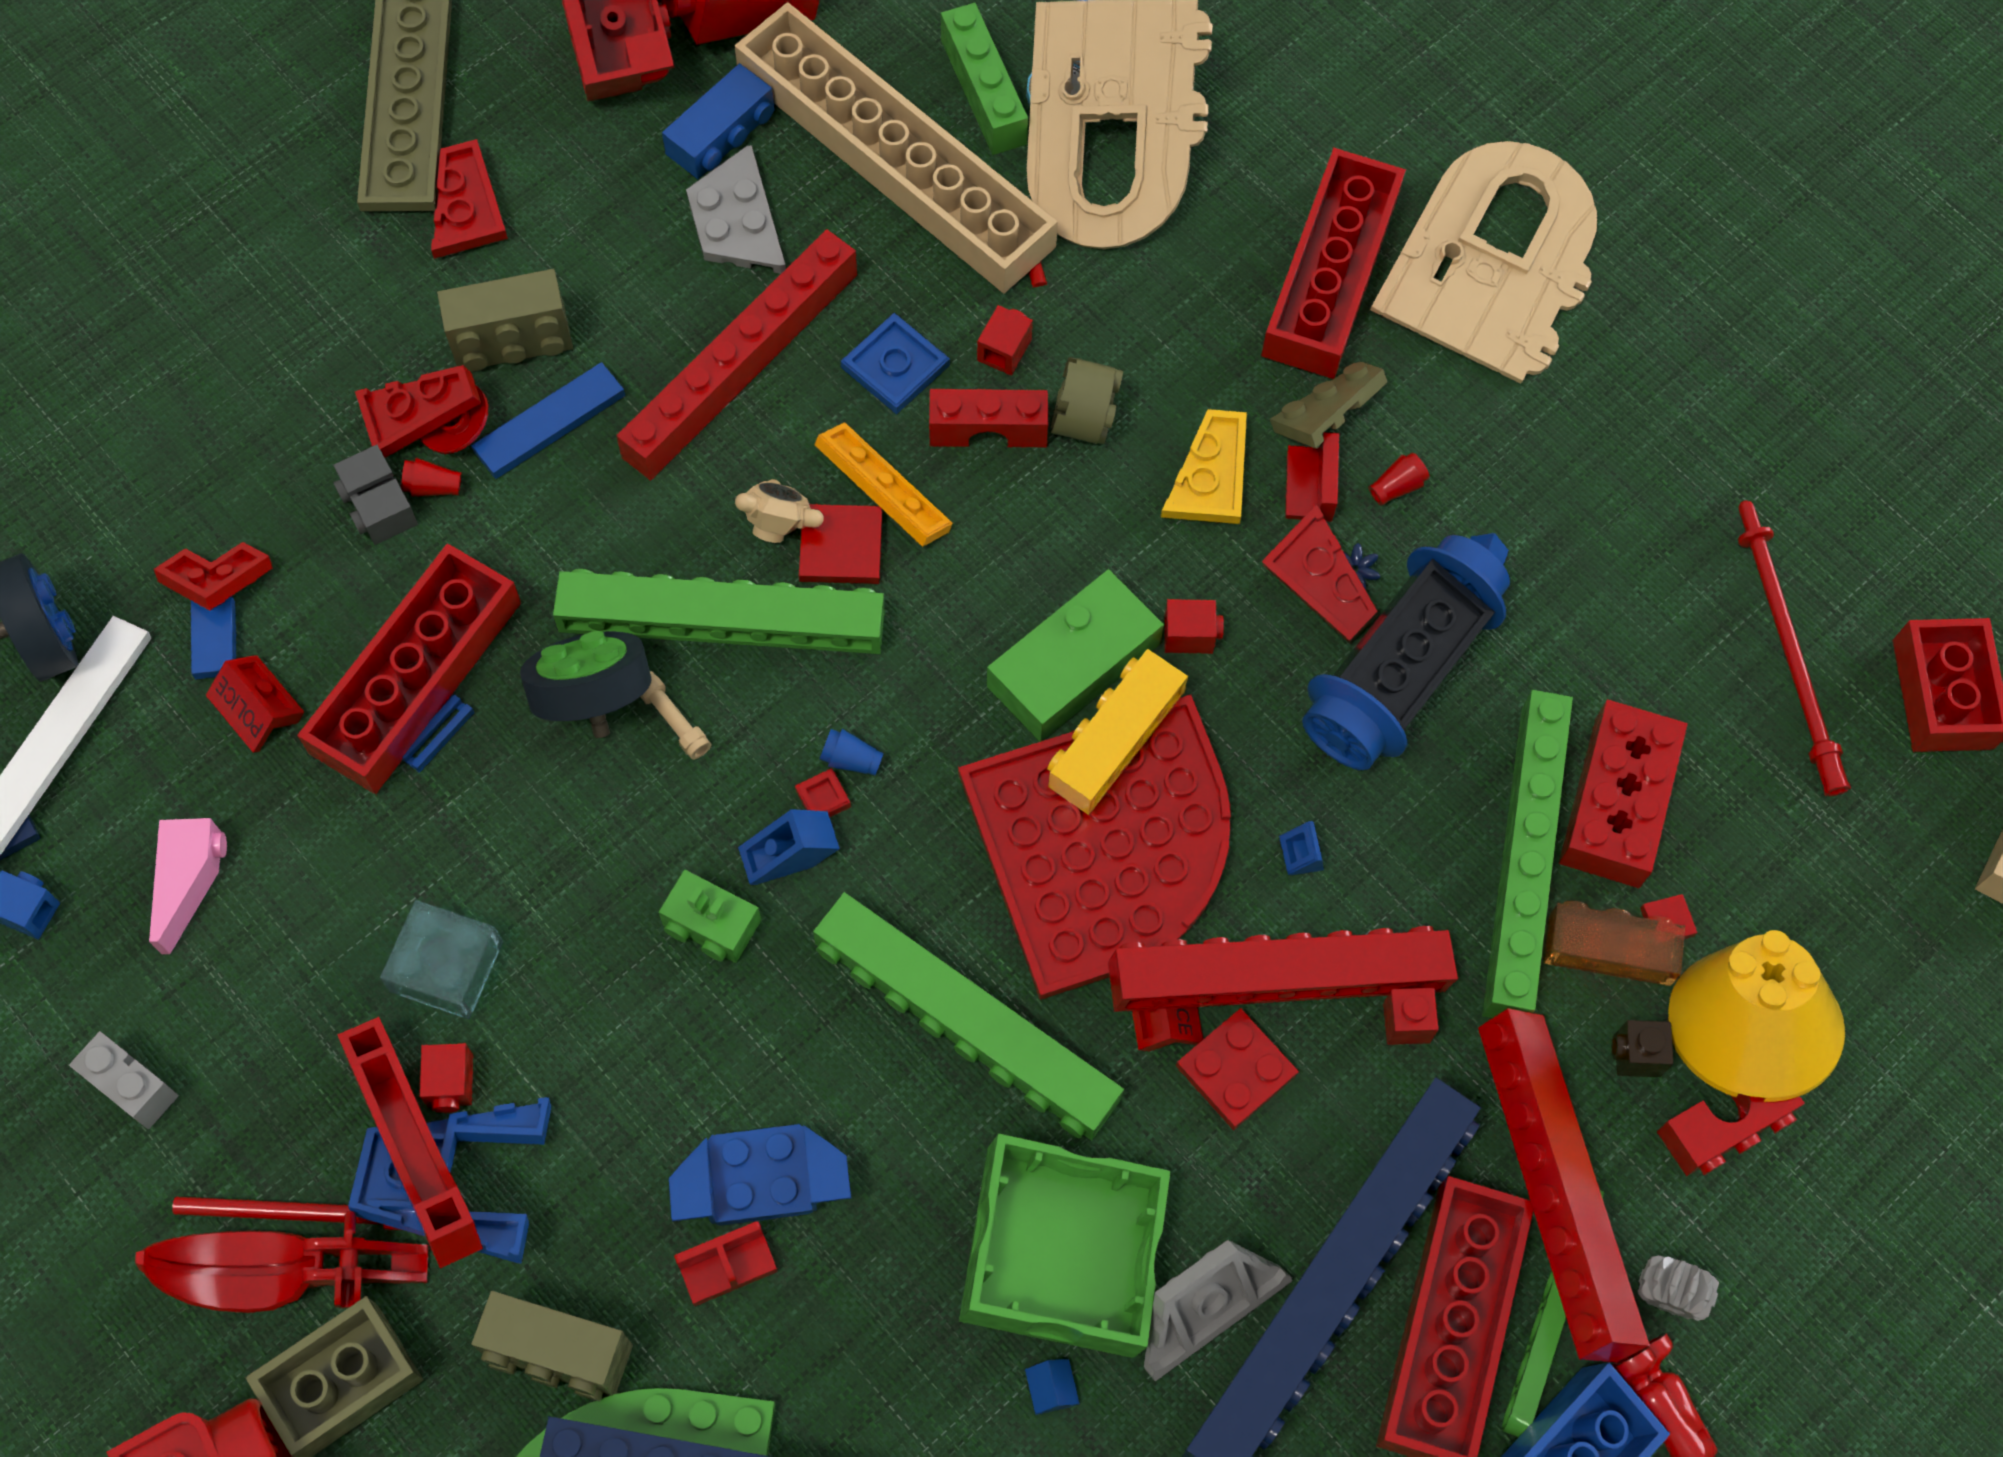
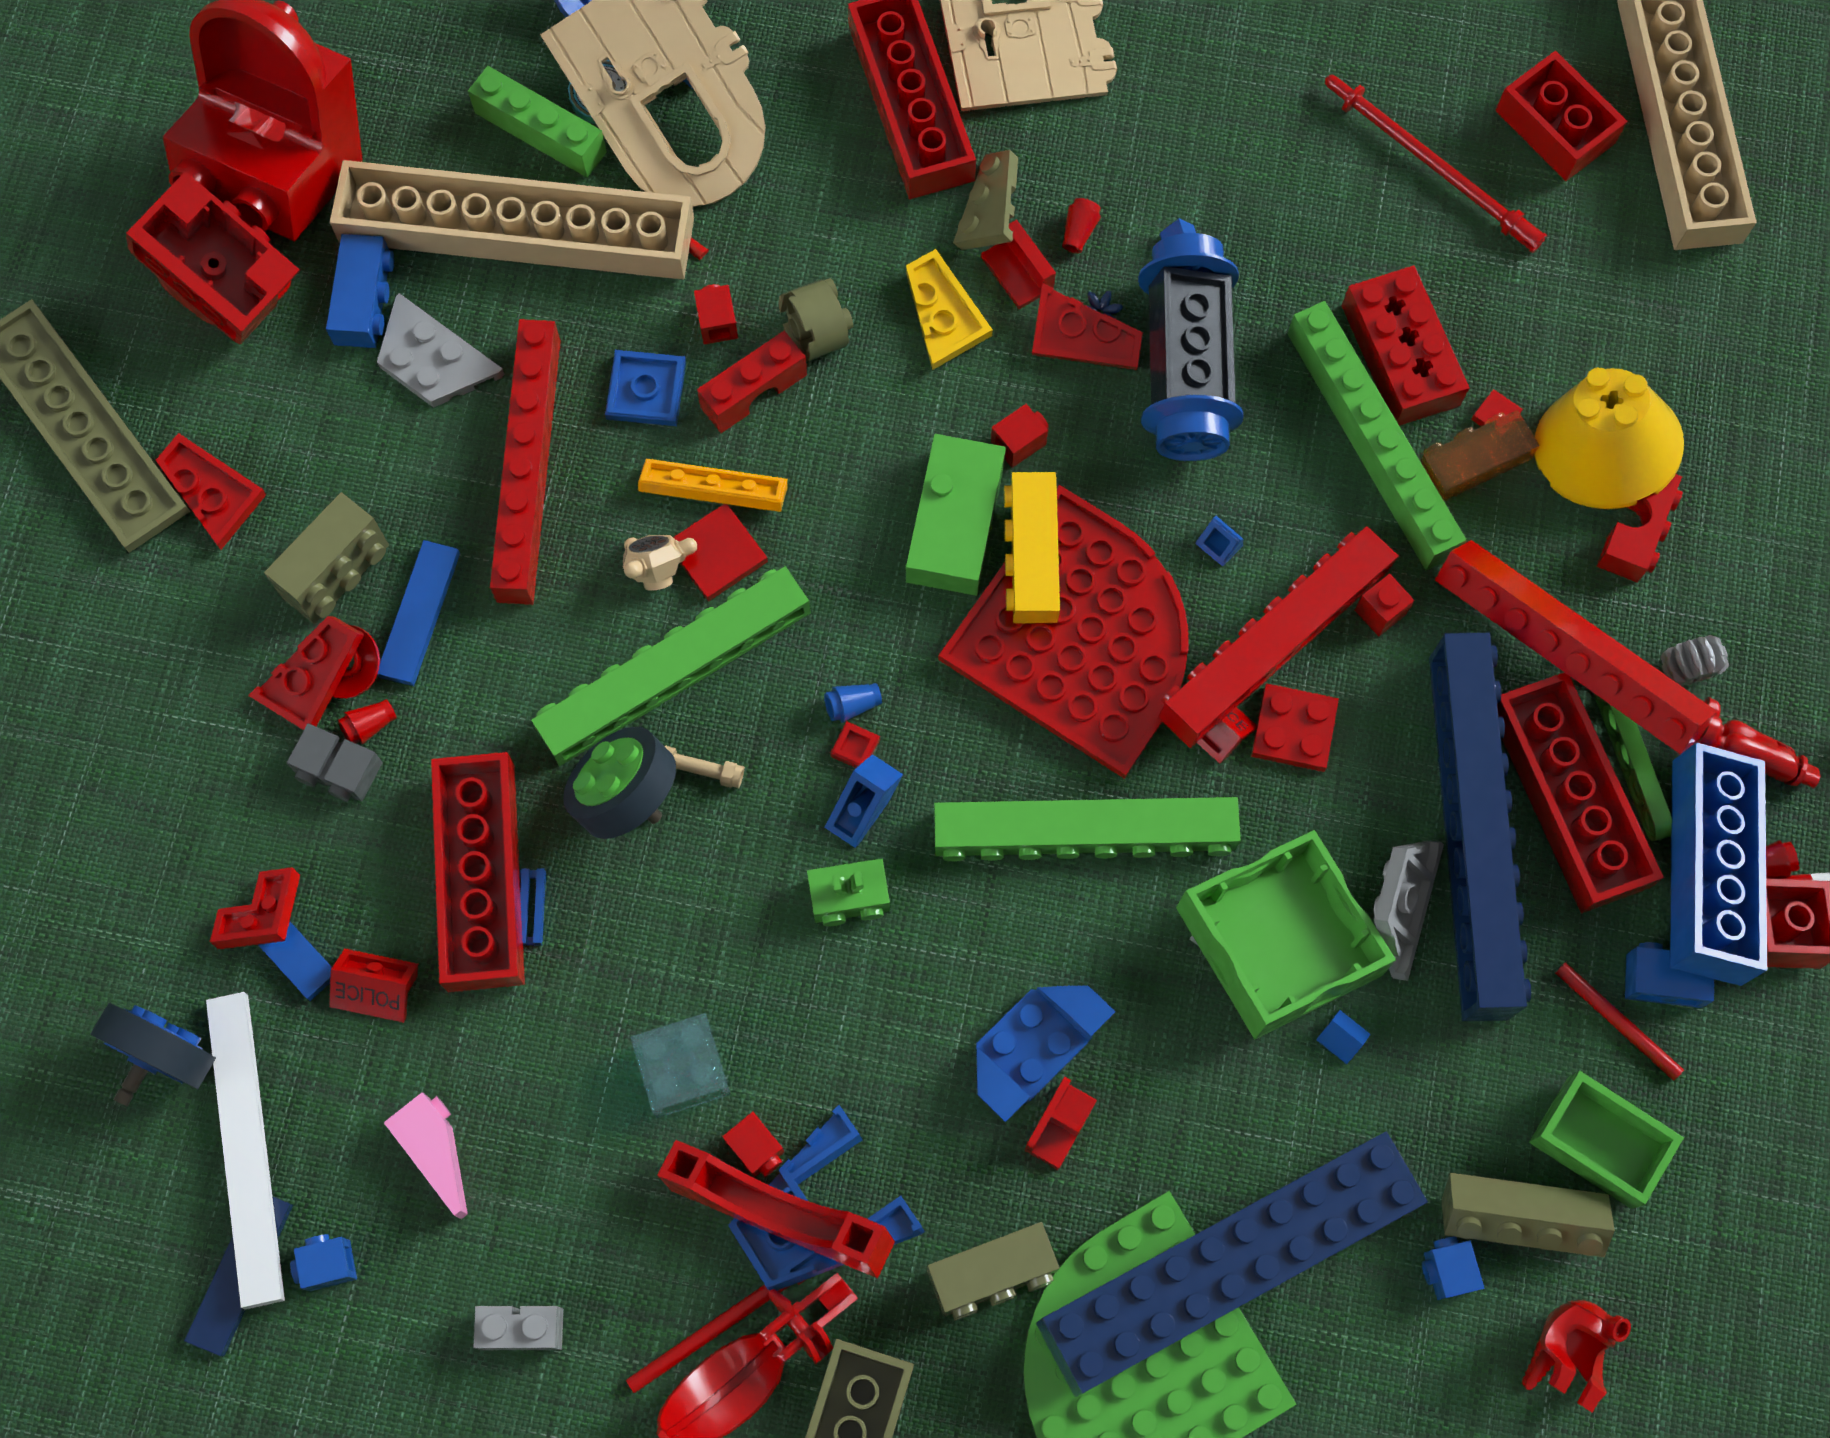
camera: 35 degrees left, 5 degrees up
dark brown brick [1611,1020,1673,1077] -> none

